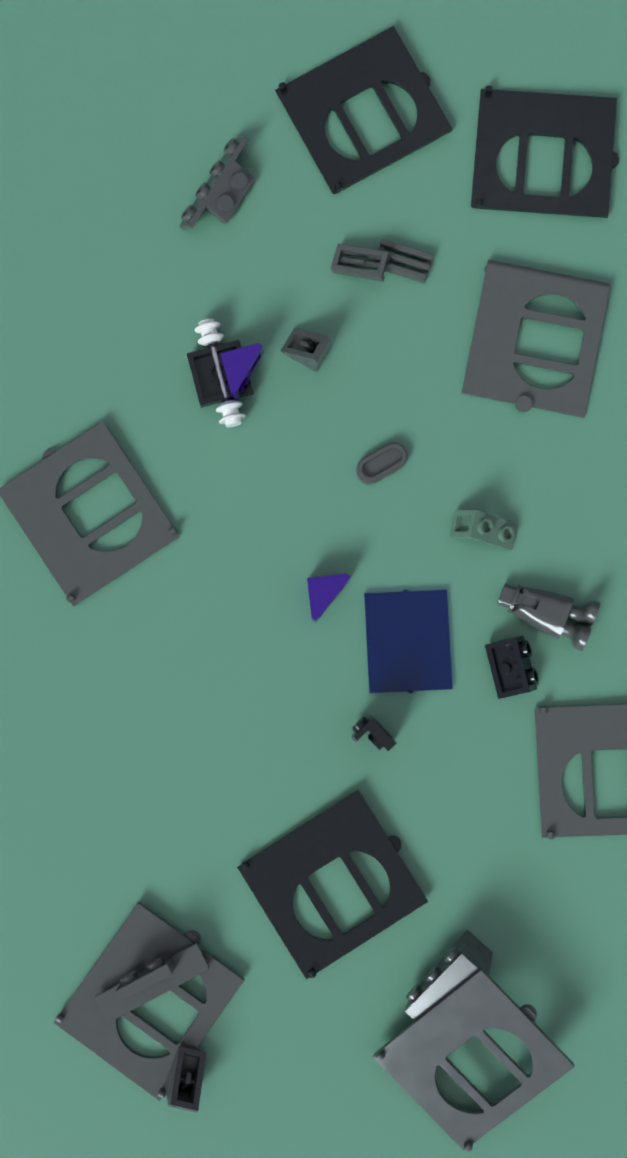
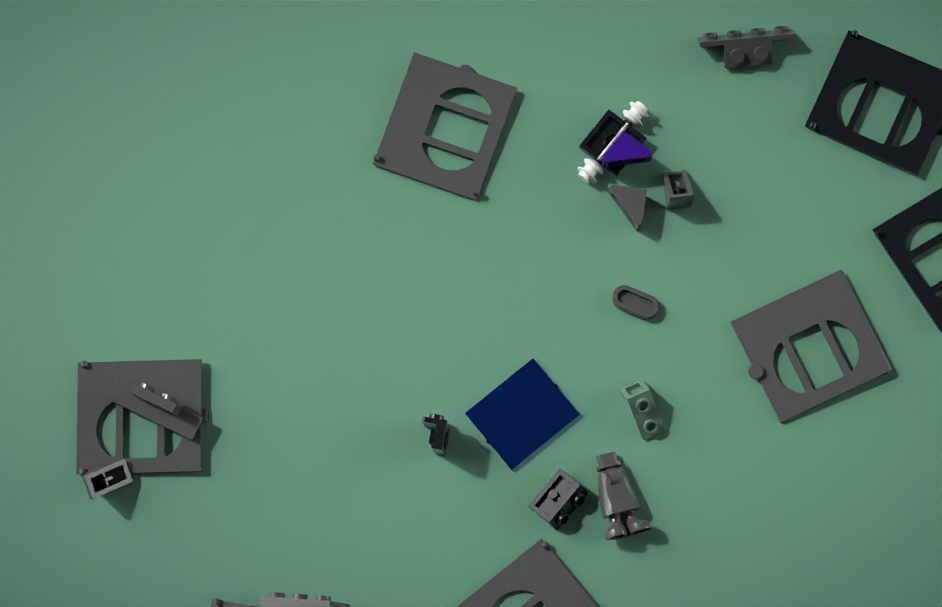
camera: 55 degrees right, 5 degrees down
black door [237,790,428,980] -> none
dark purple slope [307,574,351,622] -> none
dark grey tile [331,244,391,282] -> none
dark grey tile [374,239,433,283] -> none
none -> dark grey slope [608,185,647,231]

